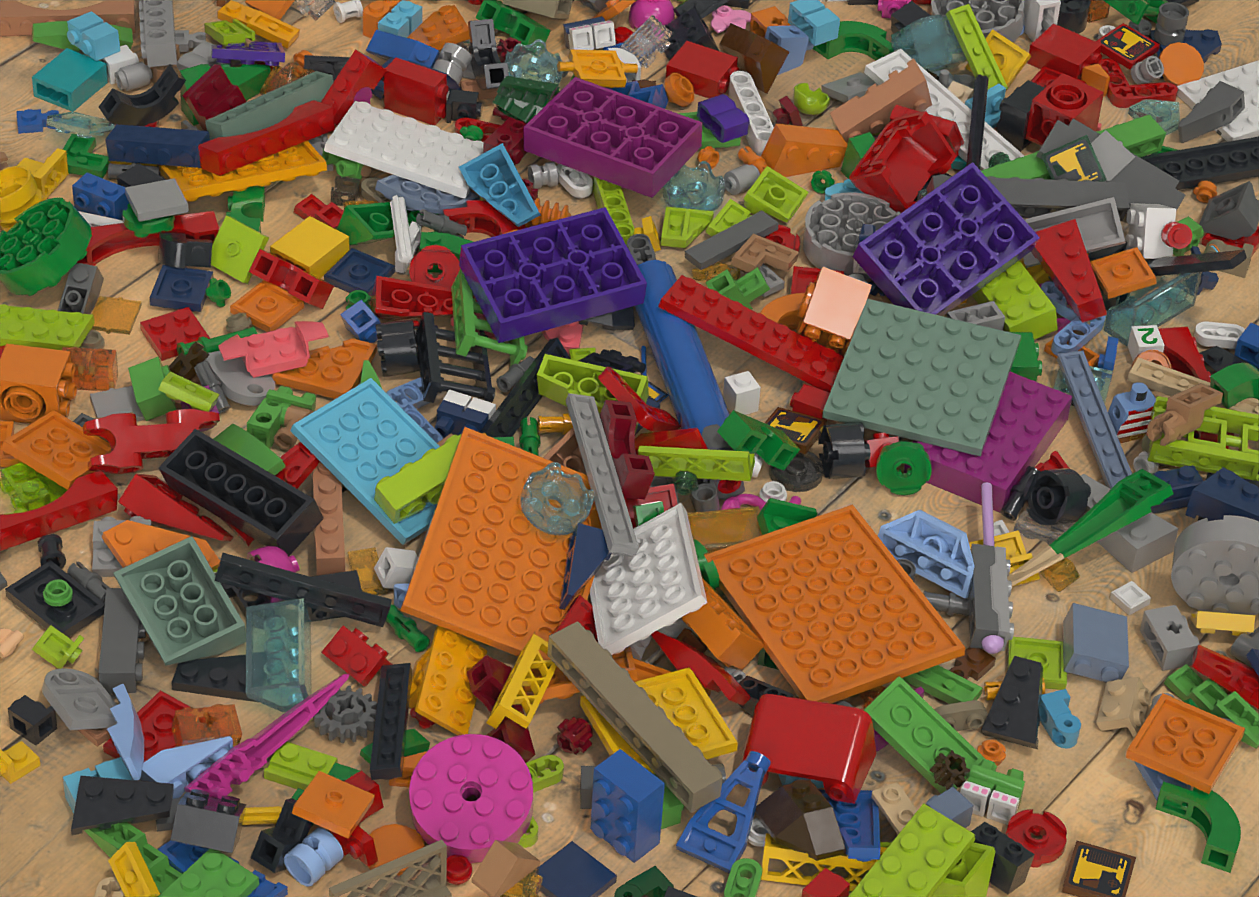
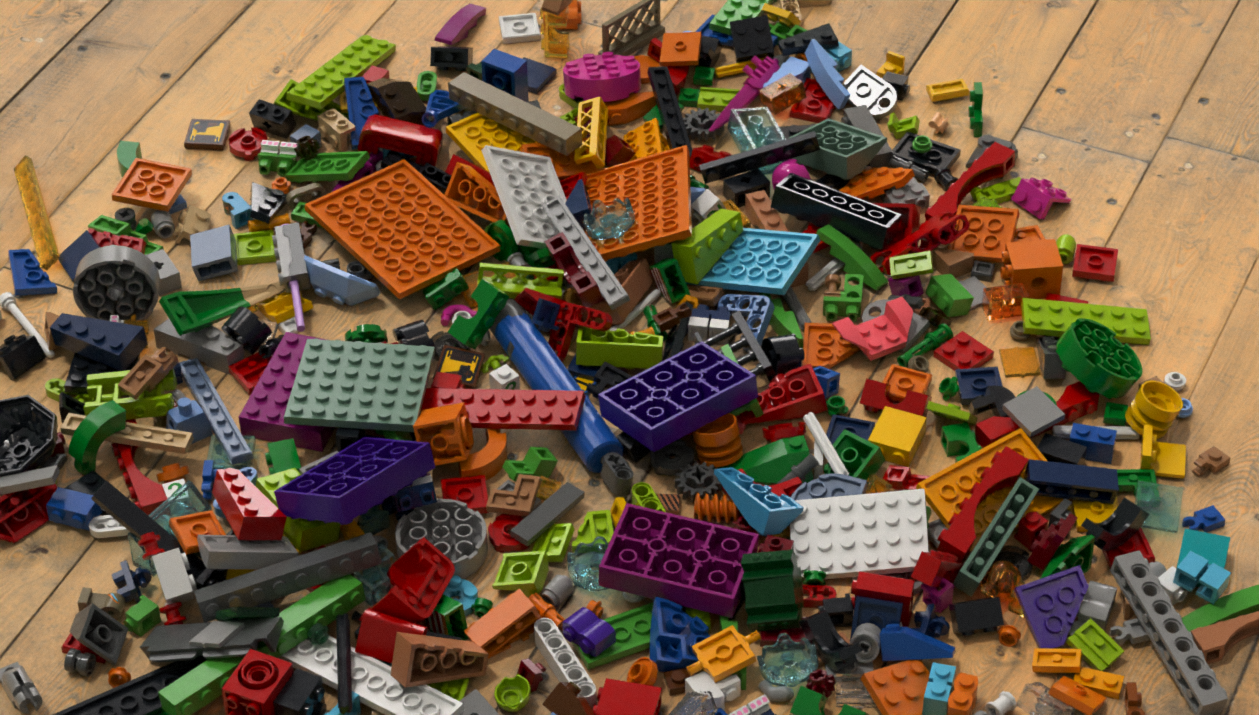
camera: 170 degrees right, 0 degrees up
none -> dark blue bracket [531,298,560,333]
none -> reddish brown plate [652,302,692,332]

